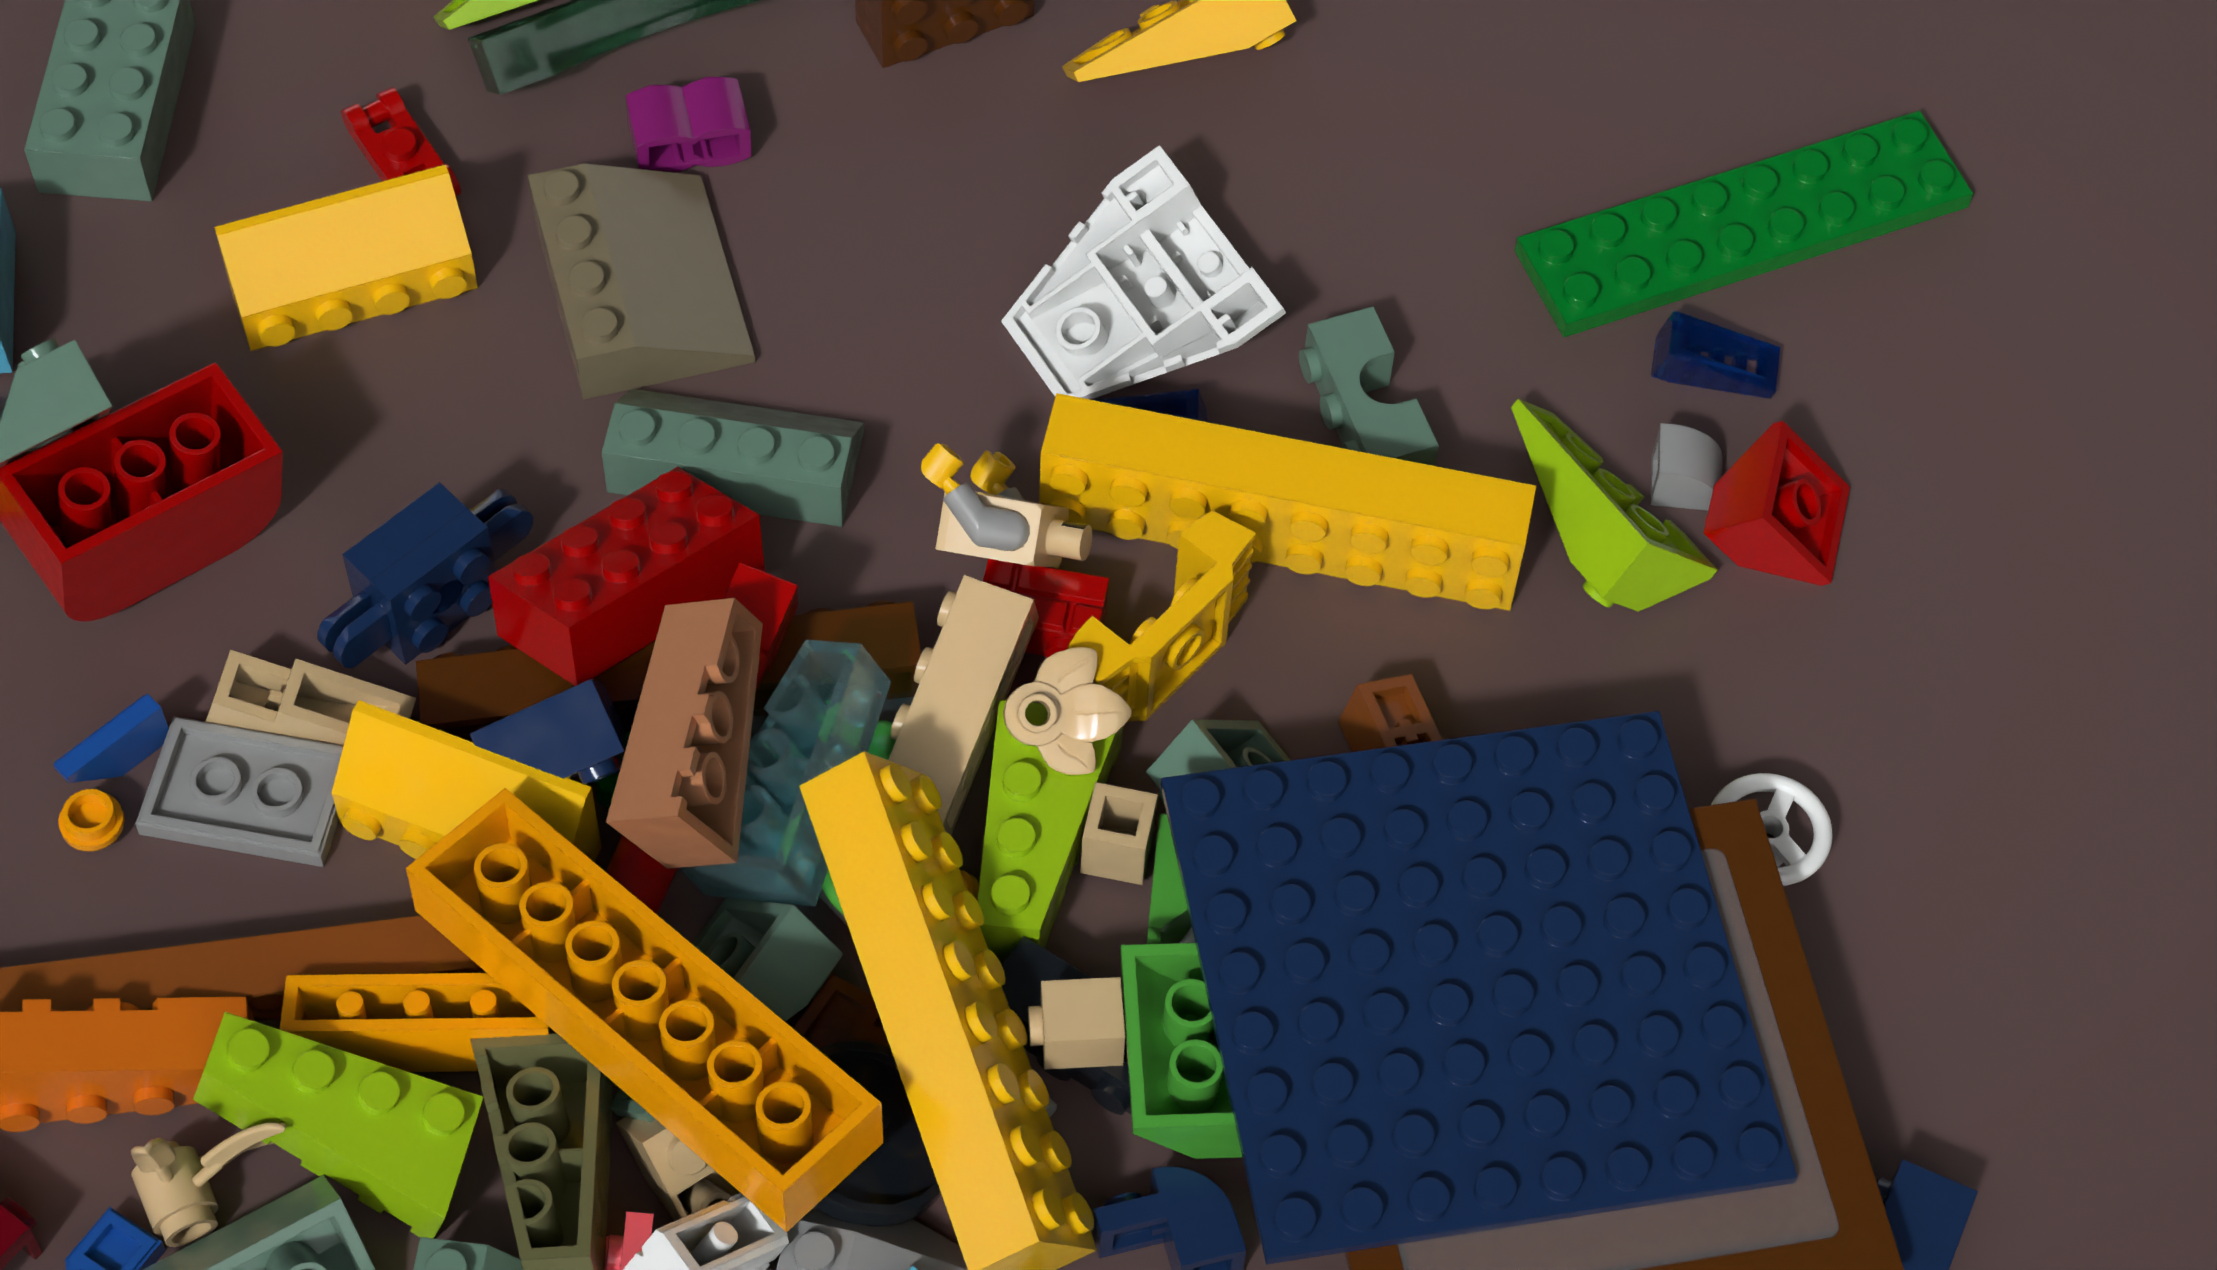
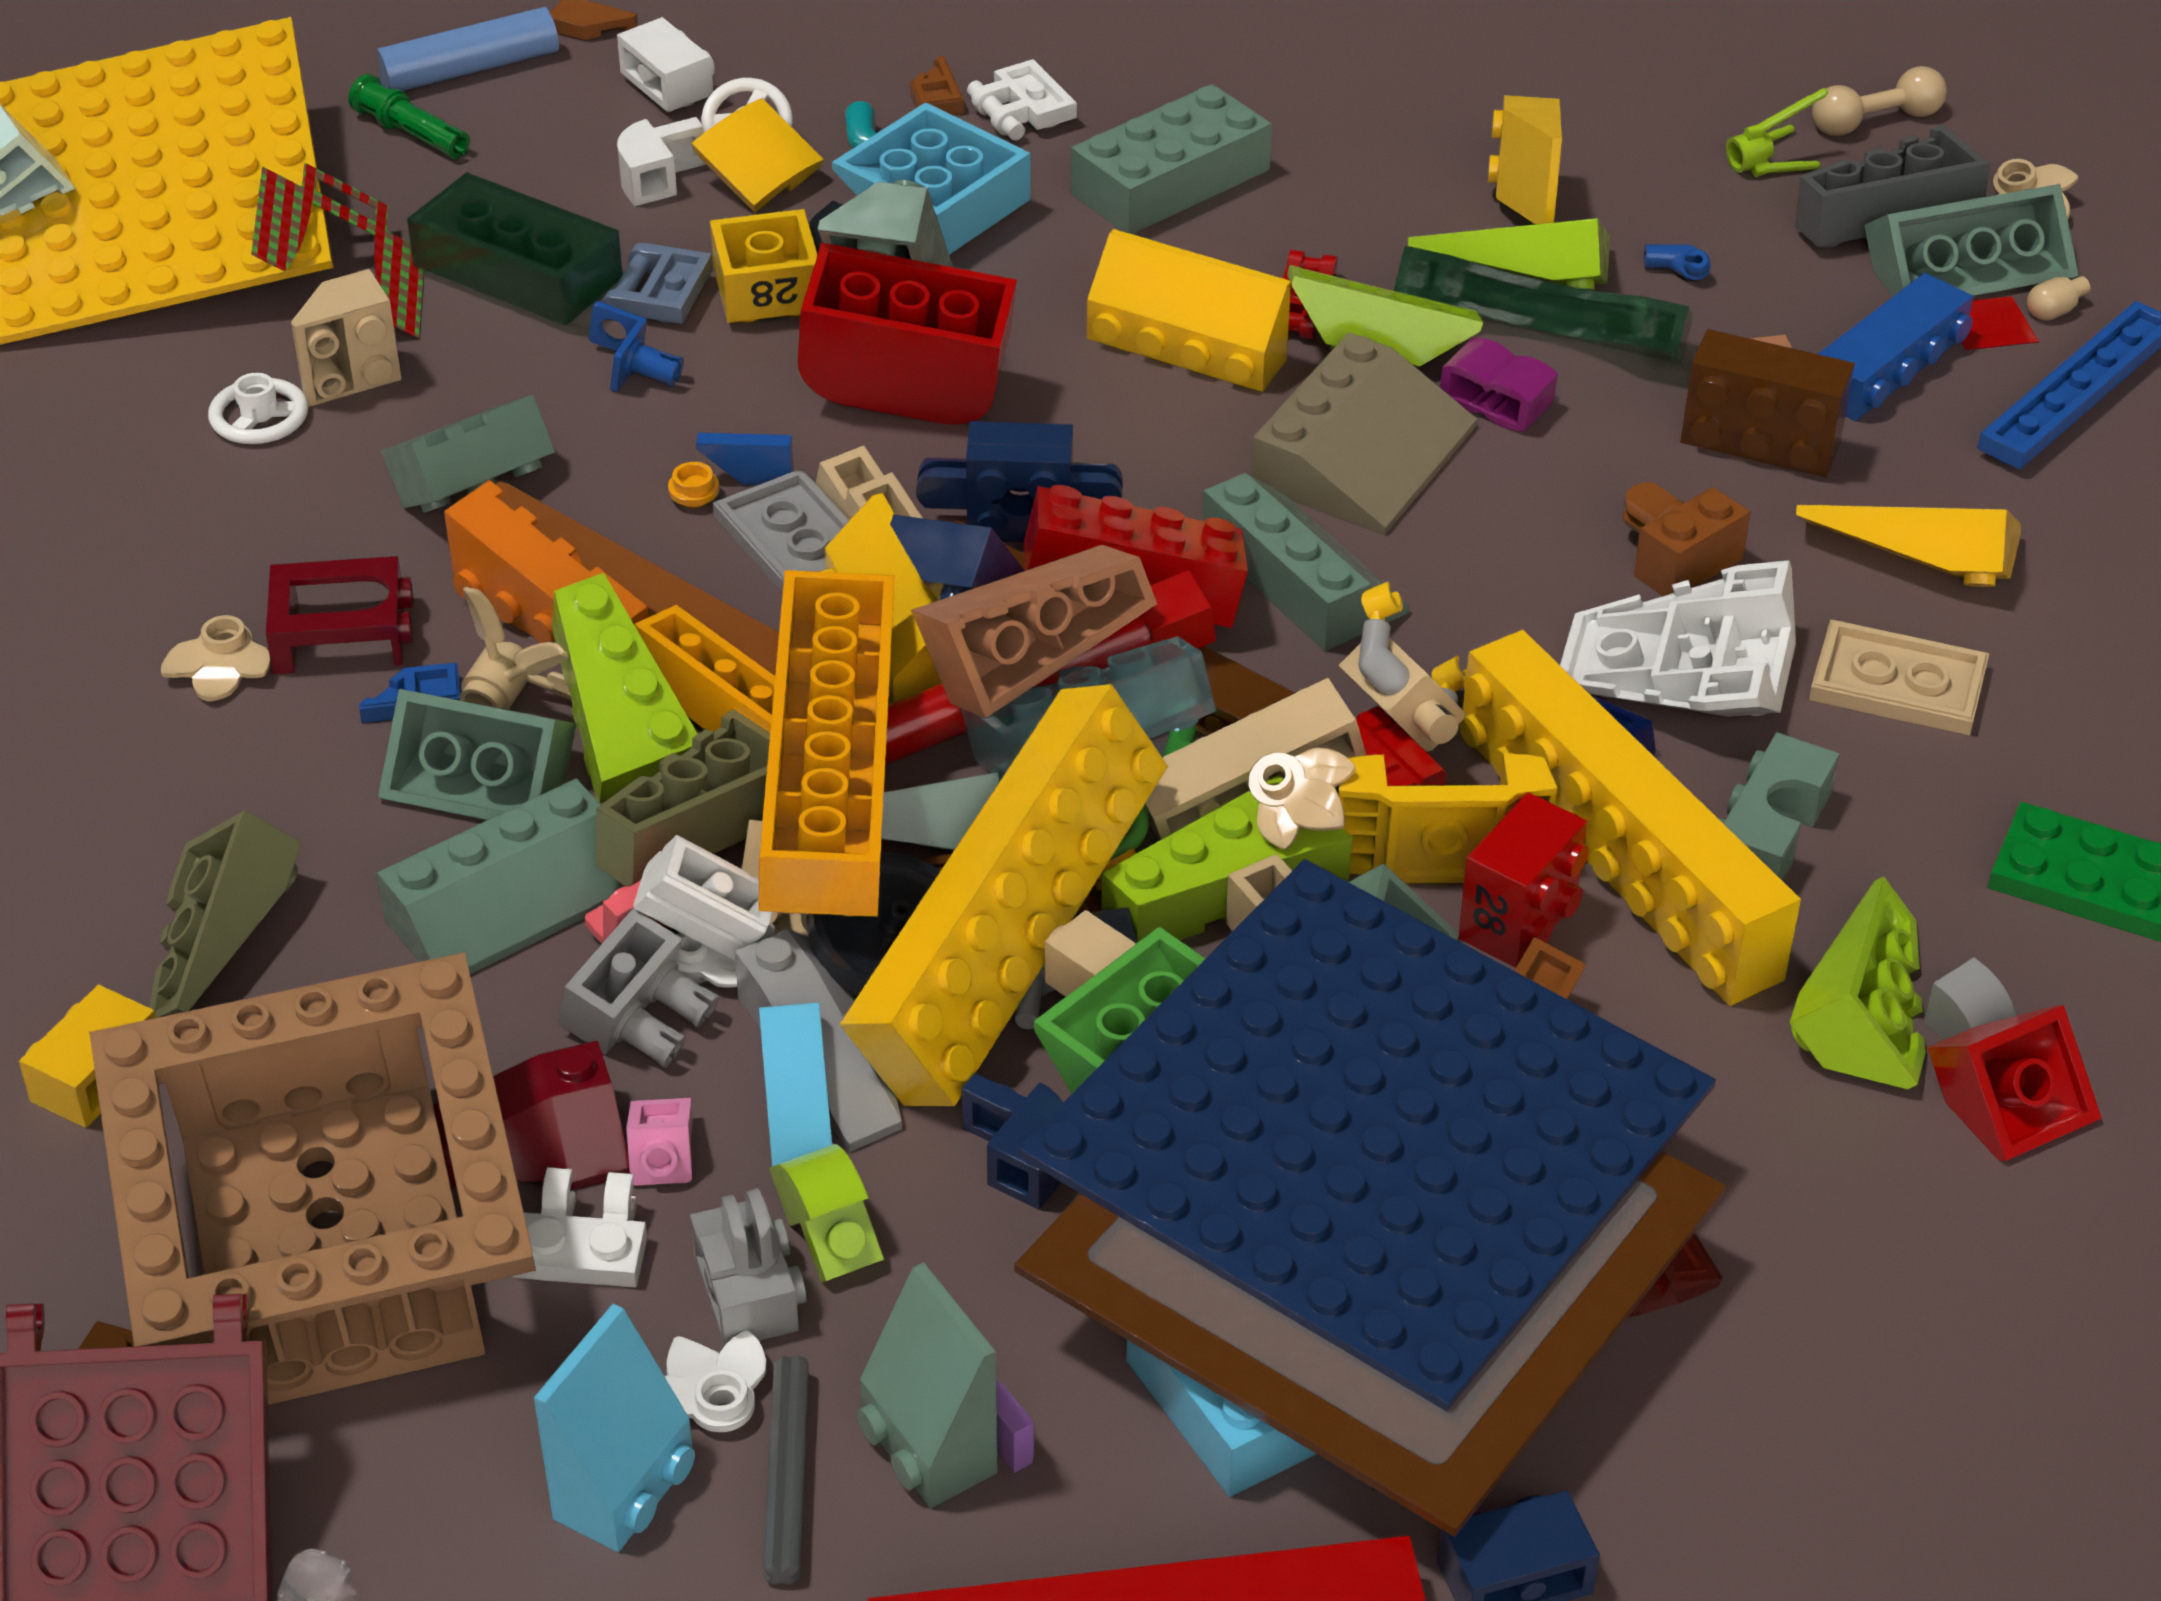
camera: 50 degrees right, 15 degrees down
clear blue slope [1651,310,1781,399] -> none
white piece [1711,773,1832,886] -> none
none -> lime wedge [1287,265,1483,367]
none -> red brick [1458,792,1589,968]
none -> dark orange brick [1622,482,1751,596]
none -> tan tile [1808,619,1989,736]

